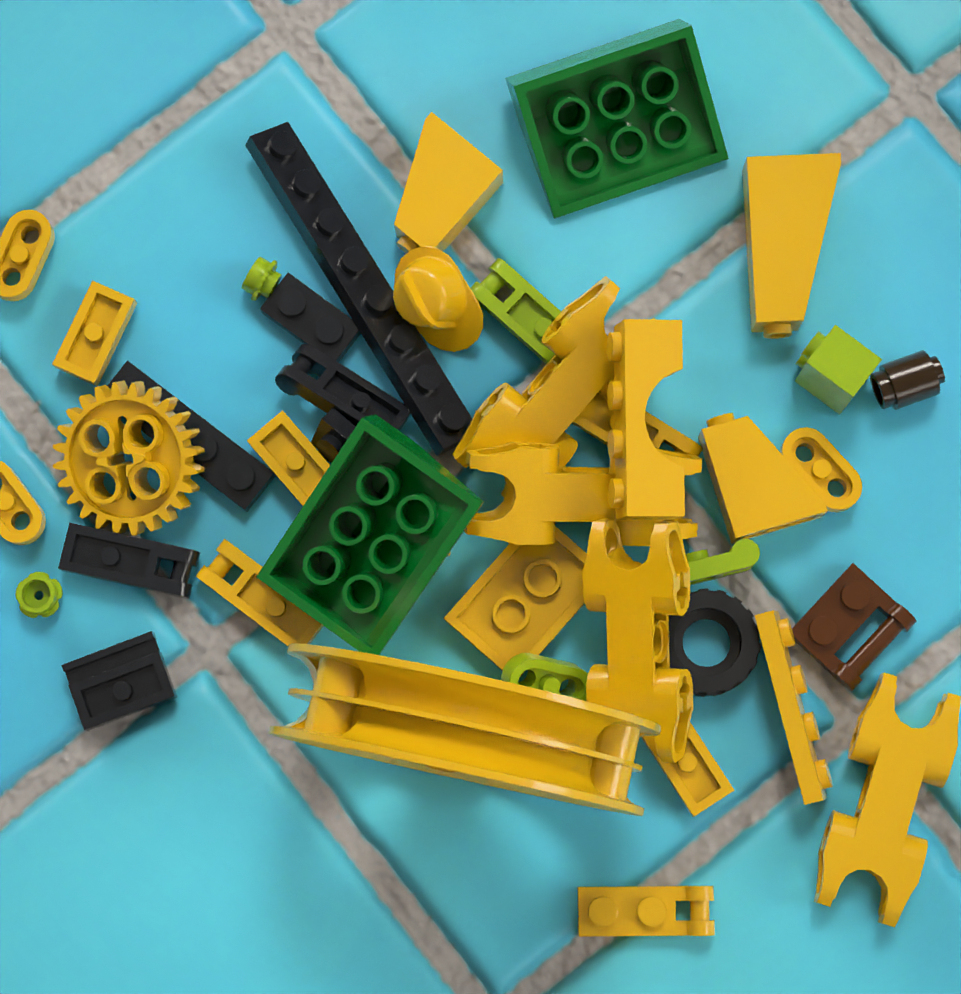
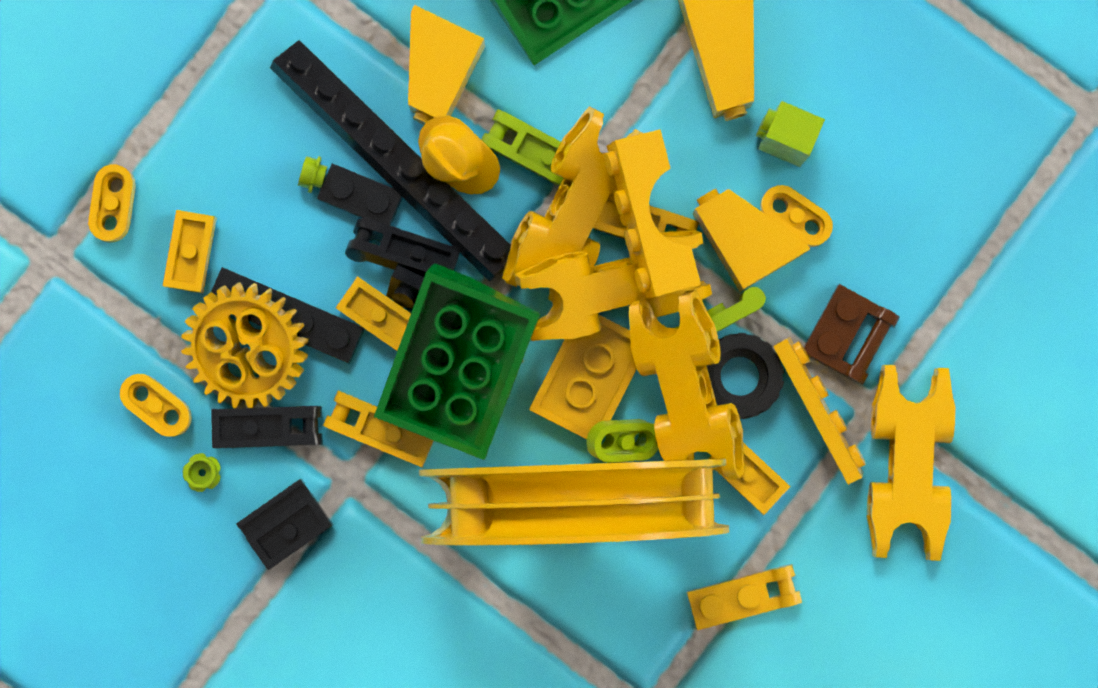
camera: 20 degrees left, 5 degrees up
dark brown brick [870,350,945,410] -> none

